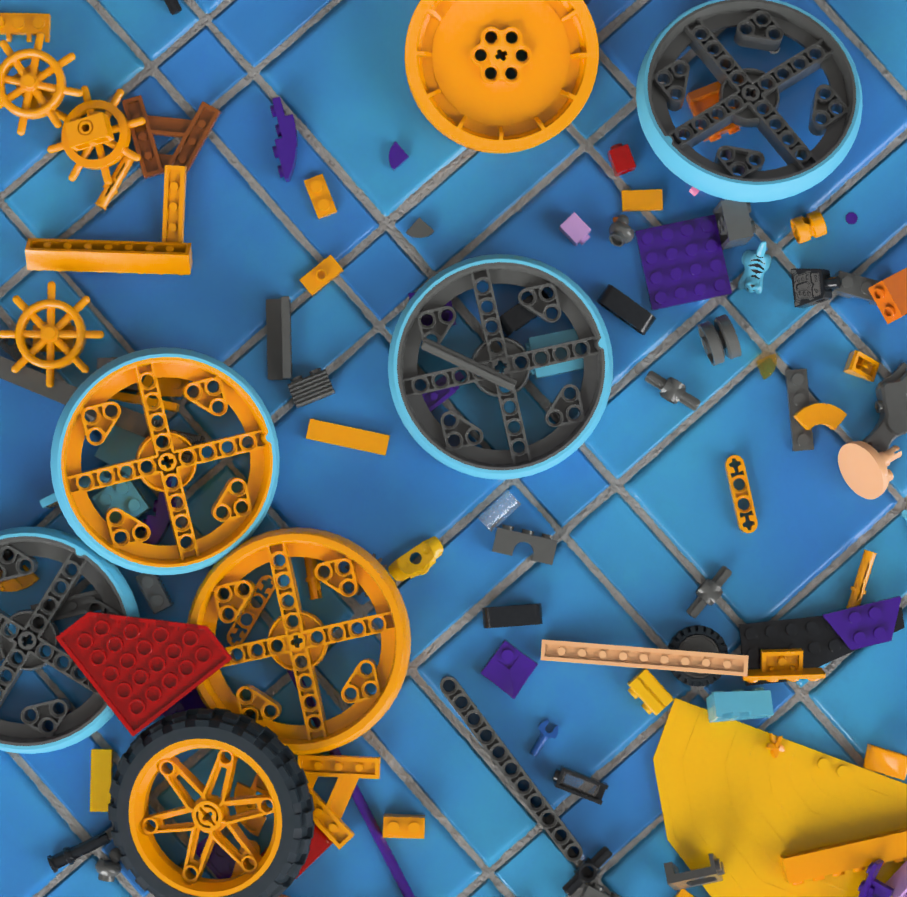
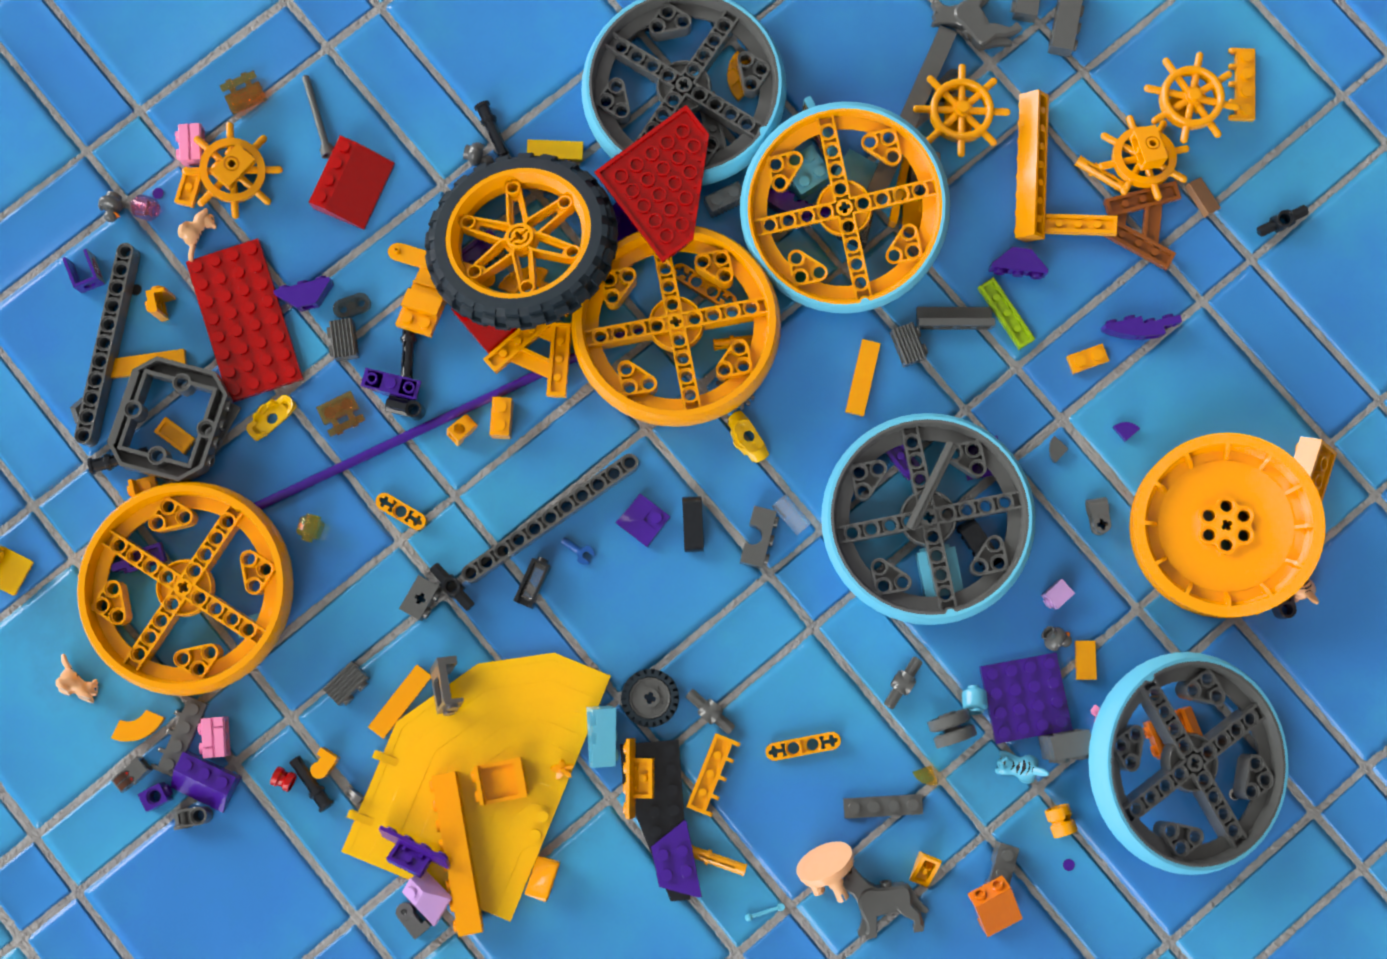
camera: 90 degrees right, 5 degrees down
light orange plate [299,255,344,296] -> none
light nougat plate [540,639,749,676] -> none
black beam [597,284,656,335] -> none
red brick [607,143,636,177] -> none
yellow brick [627,668,674,716] -> none
torso [791,268,841,308] -> none
light orange tile [793,403,847,430] -> none
none -> light orange leg [446,414,478,446]
none -> light orange panel [471,757,529,806]
none -> light orange hinge [686,733,741,817]
none -> medium azure head [962,685,988,715]
none -> lime tile [977,277,1035,350]
none -> dark purple slope [988,247,1048,280]
none -> dark grey piece [1085,497,1111,535]
none -> medium nougat slope [1185,177,1221,218]

